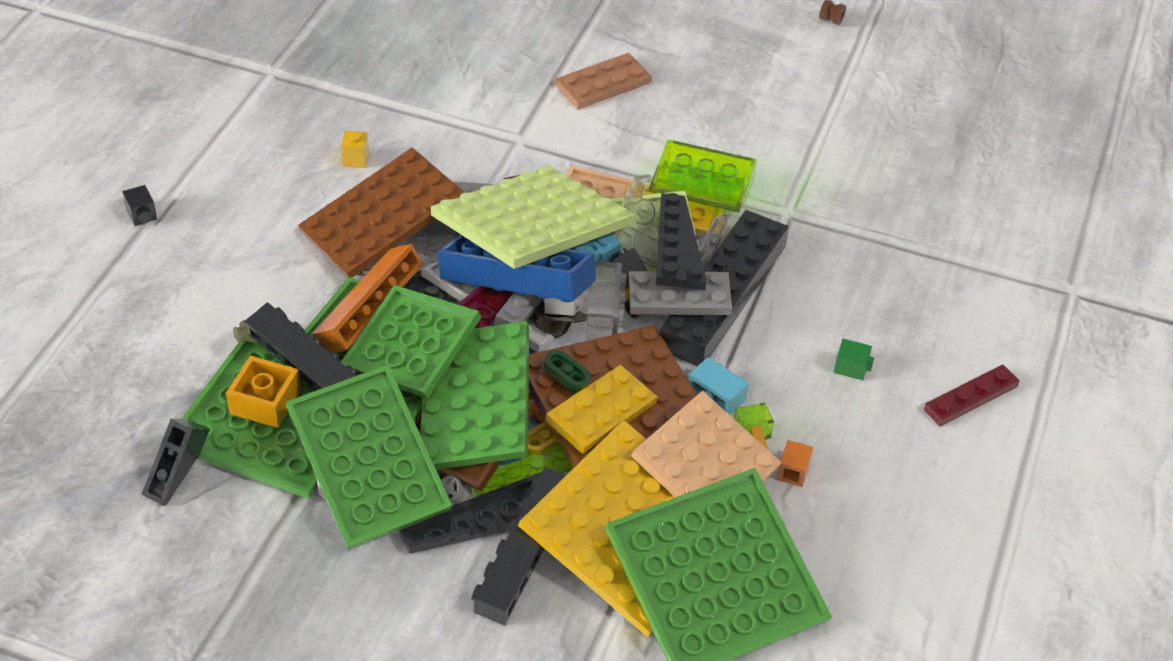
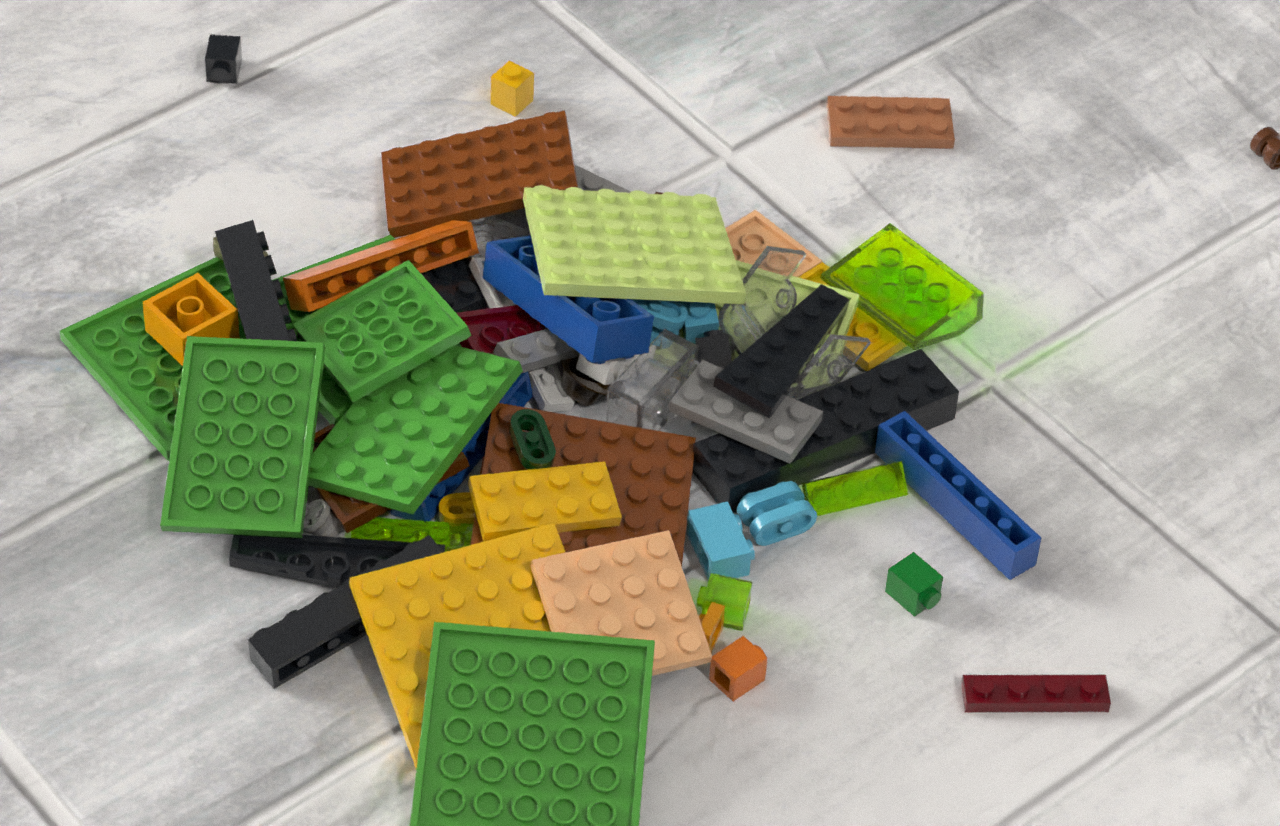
camera: 30 degrees right, 0 degrees up
black slope [141,419,210,506] -> none
none -> medium azure brick [737,481,817,546]
none -> clear neon green plate [801,461,909,516]
none -> blue brick [875,411,1042,580]

